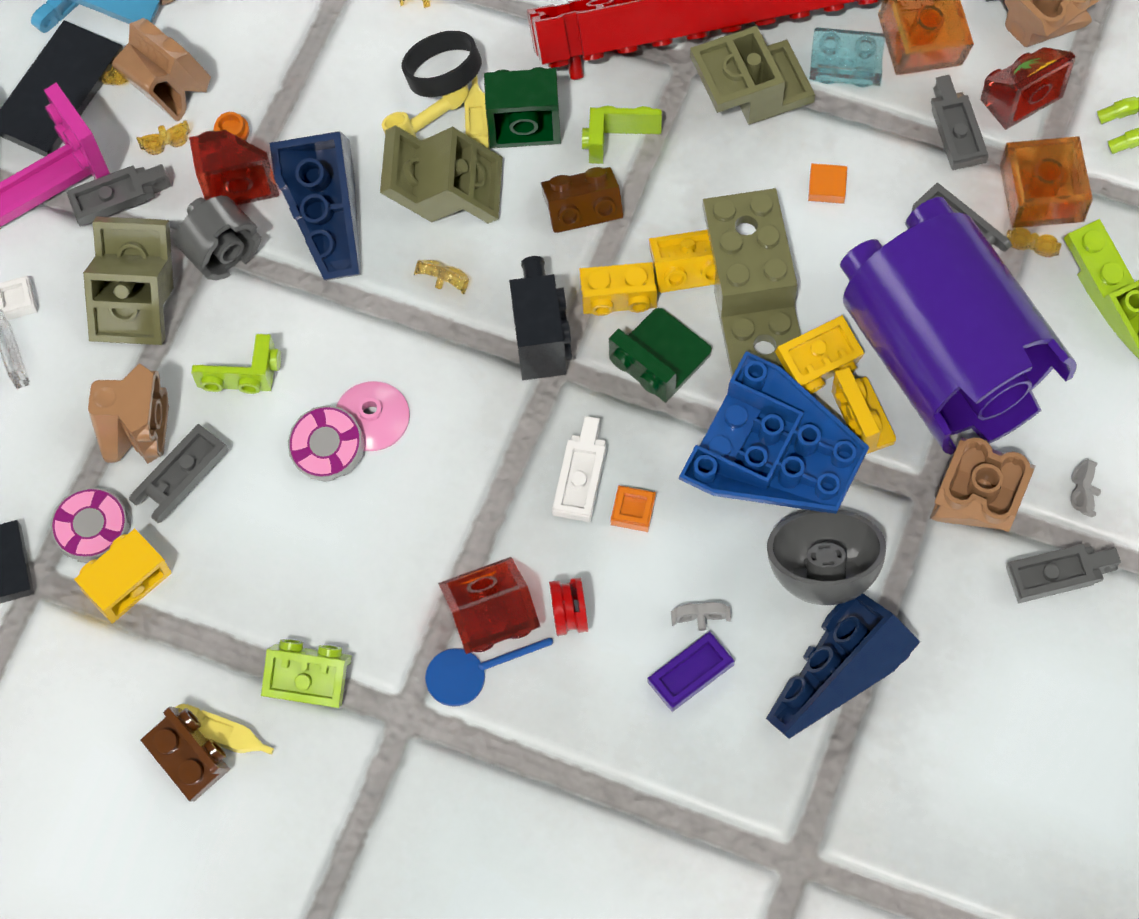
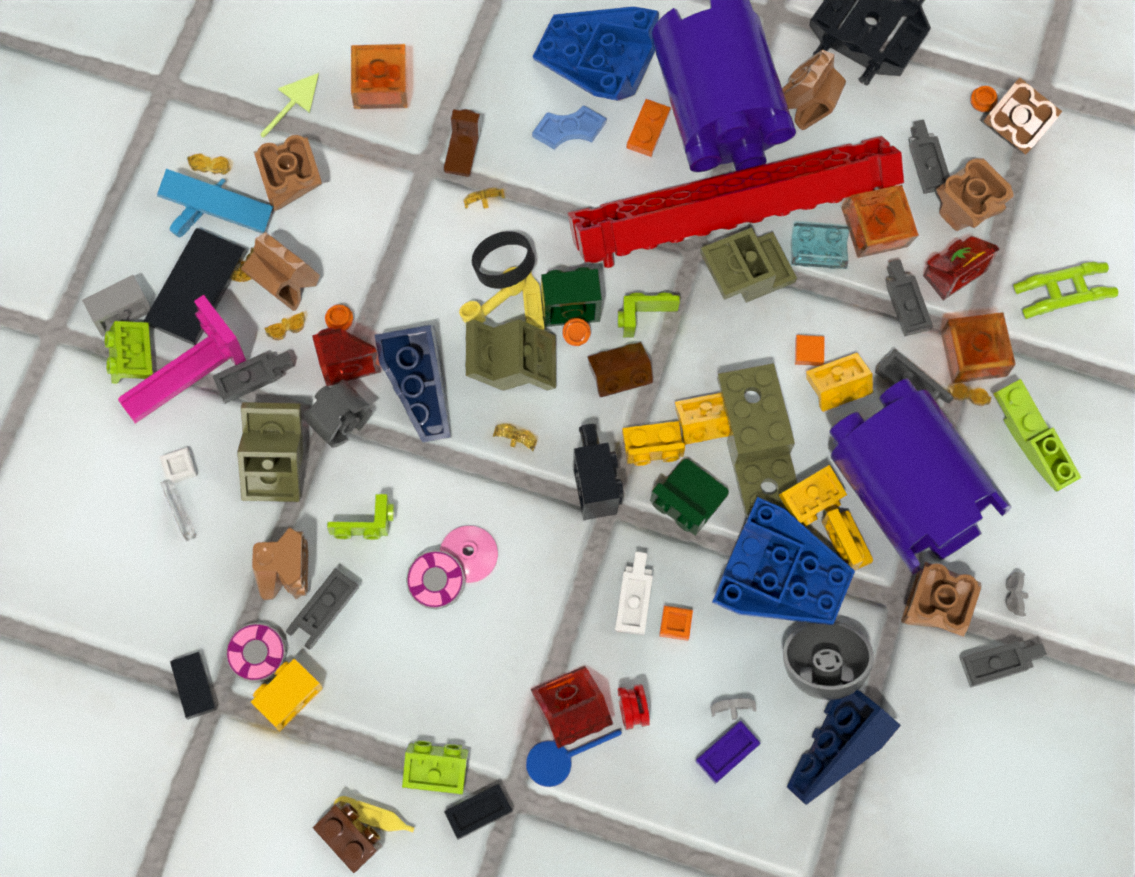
camera: 10 degrees left, 5 degrees up
none -> black tile [444,784,513,840]
none -> orange plate [562,318,591,346]
none -> yellow bracket [806,353,873,412]

